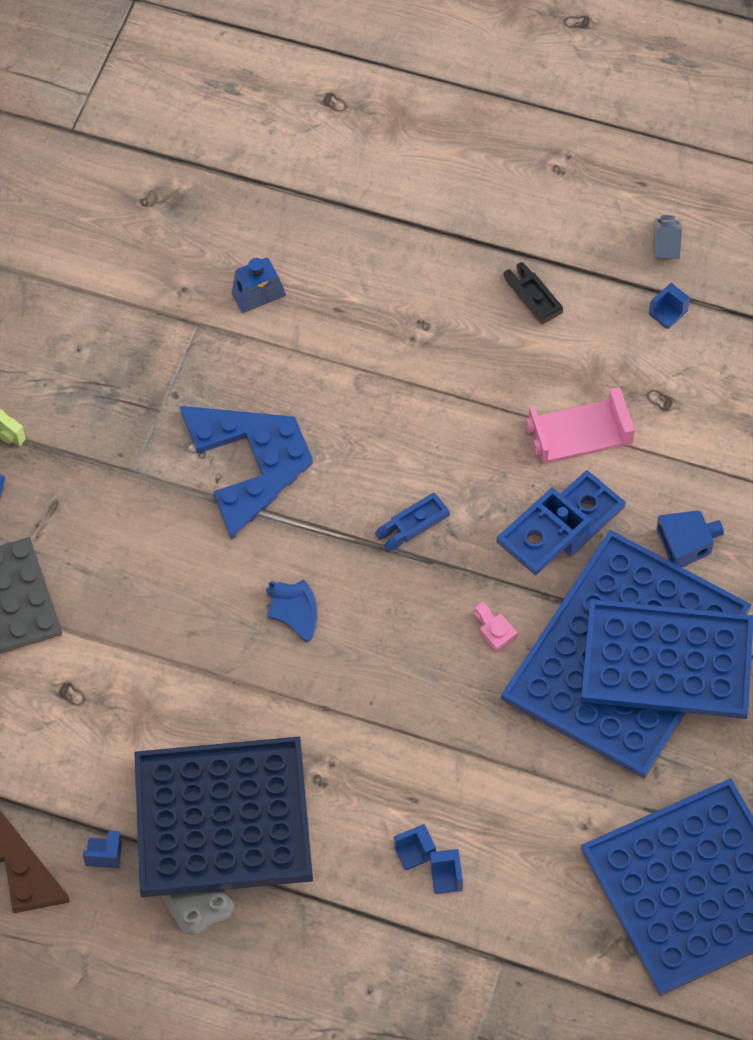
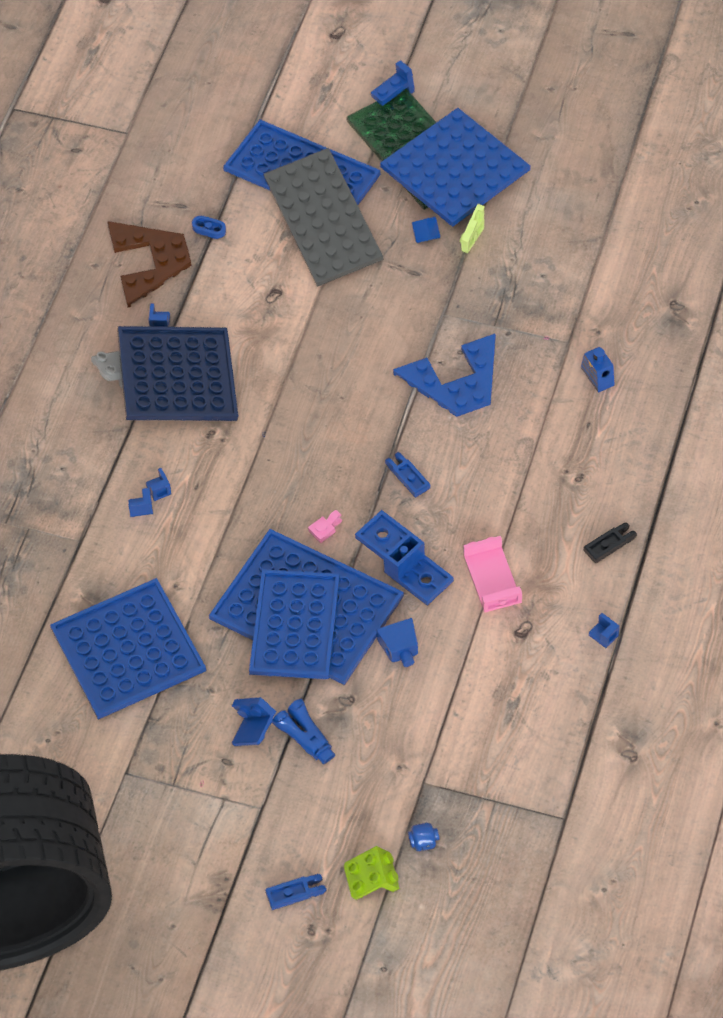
camera: 90 degrees right, 5 degrees down
blue arm [266,579,317,642] -> none
sand blue slope [654,215,682,259] -> none

